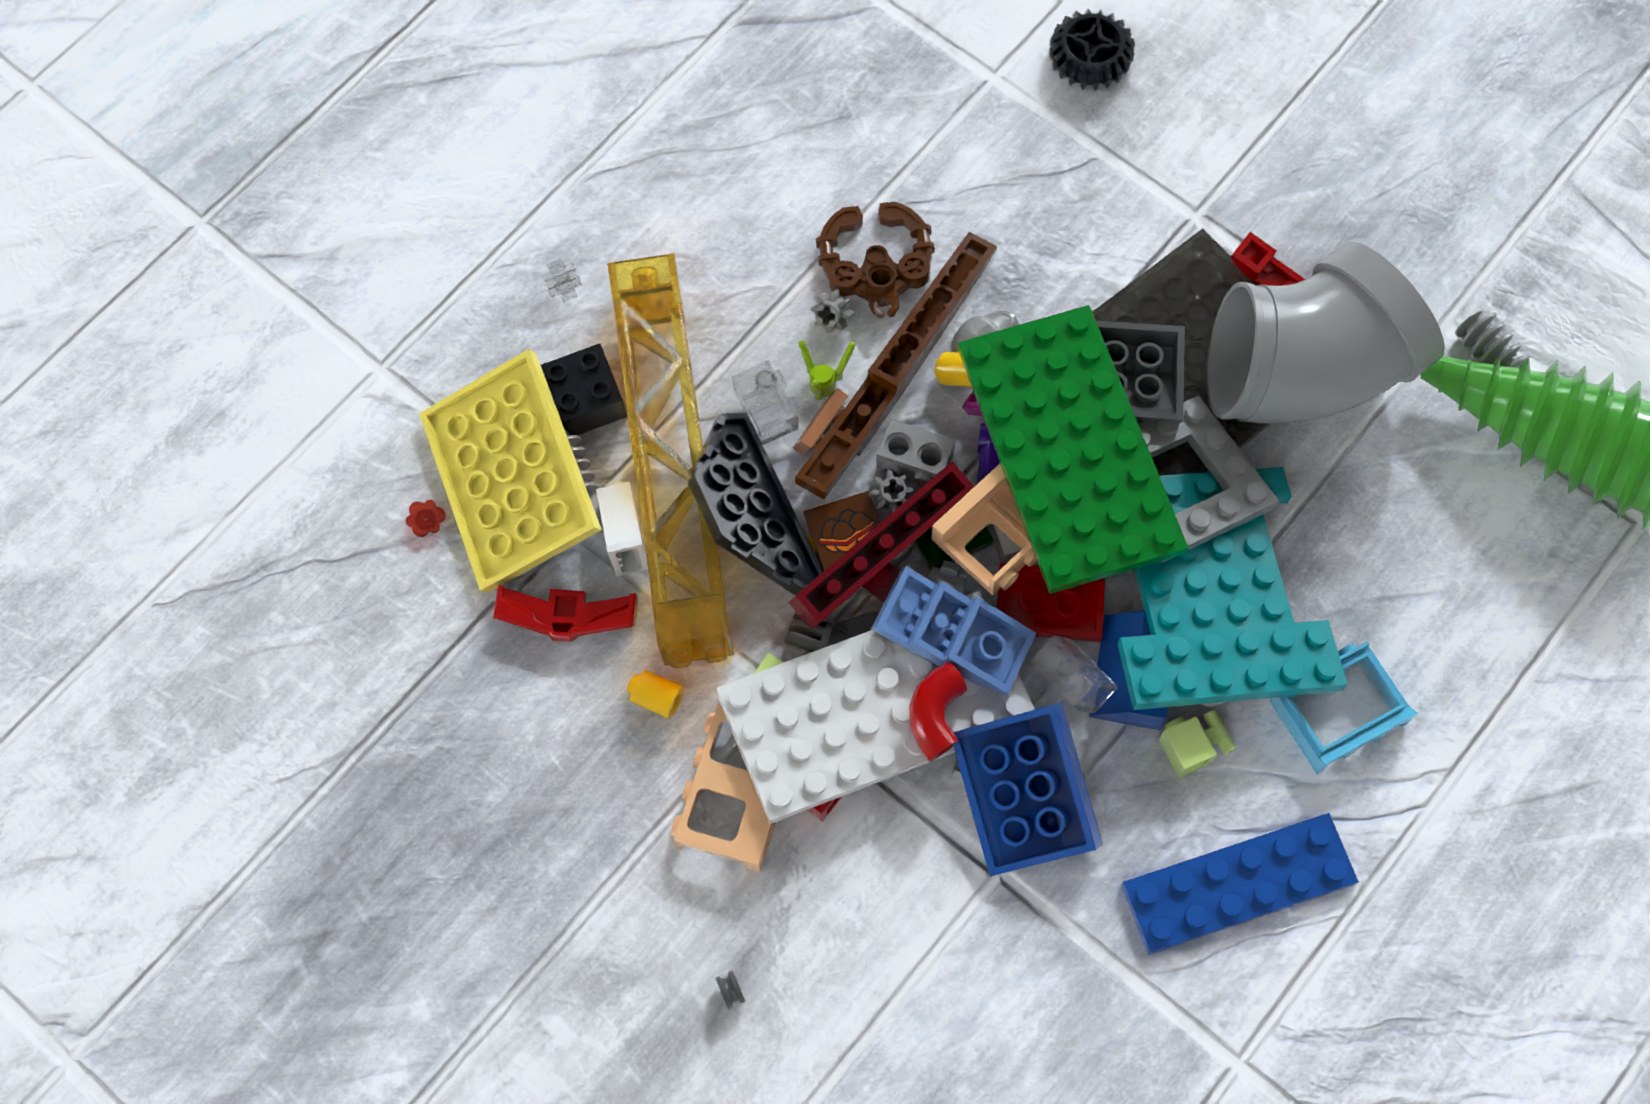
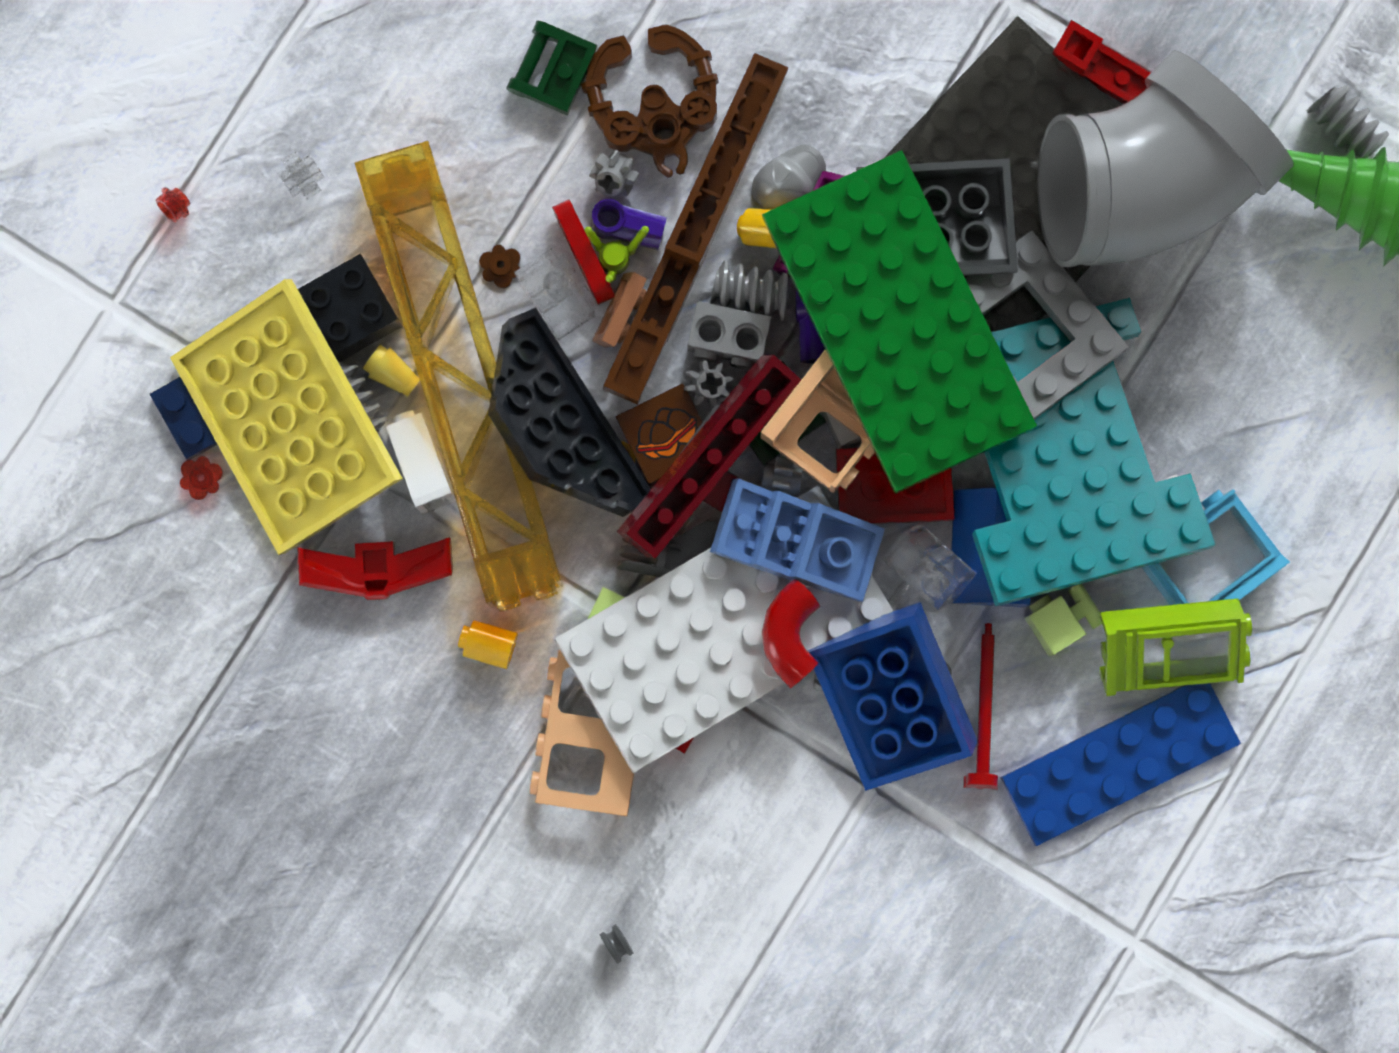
camera: 15 degrees left, 15 degrees up
none -> dark blue plate [150,377,218,461]
none -> clear red plate [155,187,190,222]
none -> light yellow cone [362,344,421,397]
none -> reddish brown plant [479,245,521,288]
none -> dark green plate [506,20,598,116]
none -> red beam [552,199,615,305]
none -> dark purple piece [591,199,667,250]
none -> light grey piece [710,260,791,322]
none -> red piece [963,623,998,790]
none -> lime door [1099,598,1252,696]

